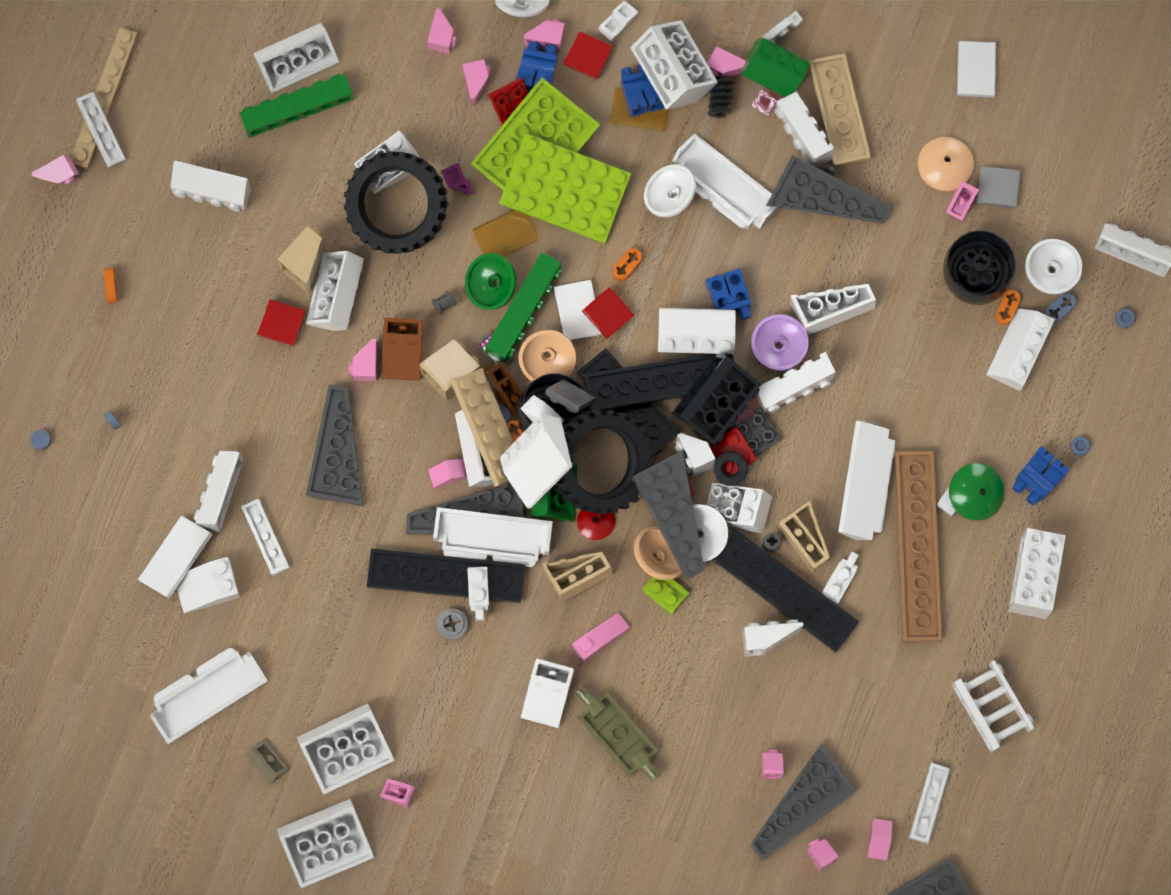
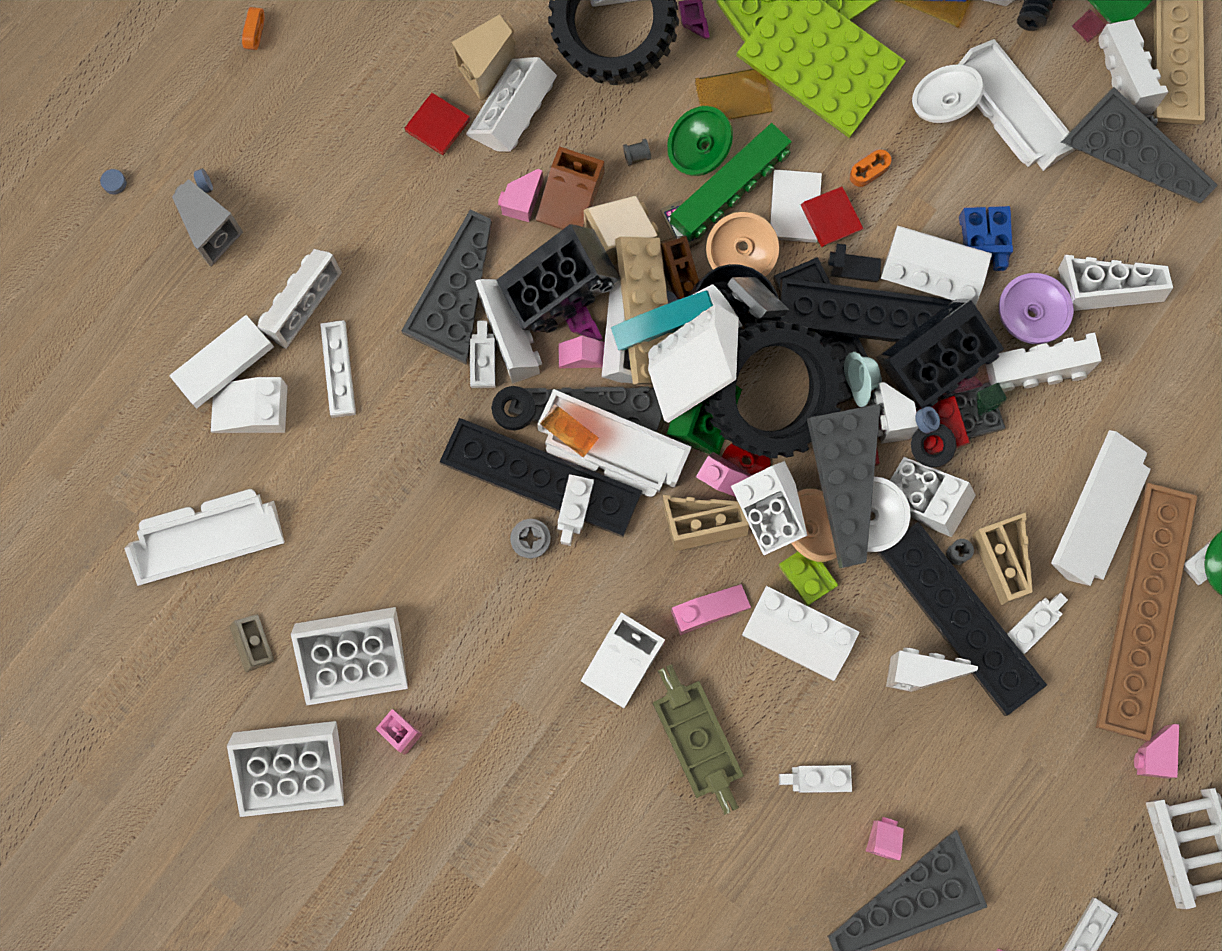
camera: 20 degrees right, 0 degrees up
none -> light grey slope [172,179,243,266]
none -> white hinge [470,321,496,388]
none -> white slope [475,279,542,383]
none -> black tyre [491,386,536,431]
none -> black brick [497,224,621,333]
none -> clear orange brick [539,404,599,458]
none -> magenta slope [565,307,603,341]
none -> teal slope [611,290,713,351]
none -> bright pink slope [696,452,752,497]
none -> white slope [731,461,807,555]
none -> white slope [742,586,859,681]
none -> white hinge [779,765,852,793]
none -> black bracket [828,243,881,283]
none -> light aqua piece [844,352,882,407]
none -> sand blue tile [915,407,940,433]
none -> clear green slope [976,382,1007,415]
none -> bright pink slope [1134,724,1179,779]

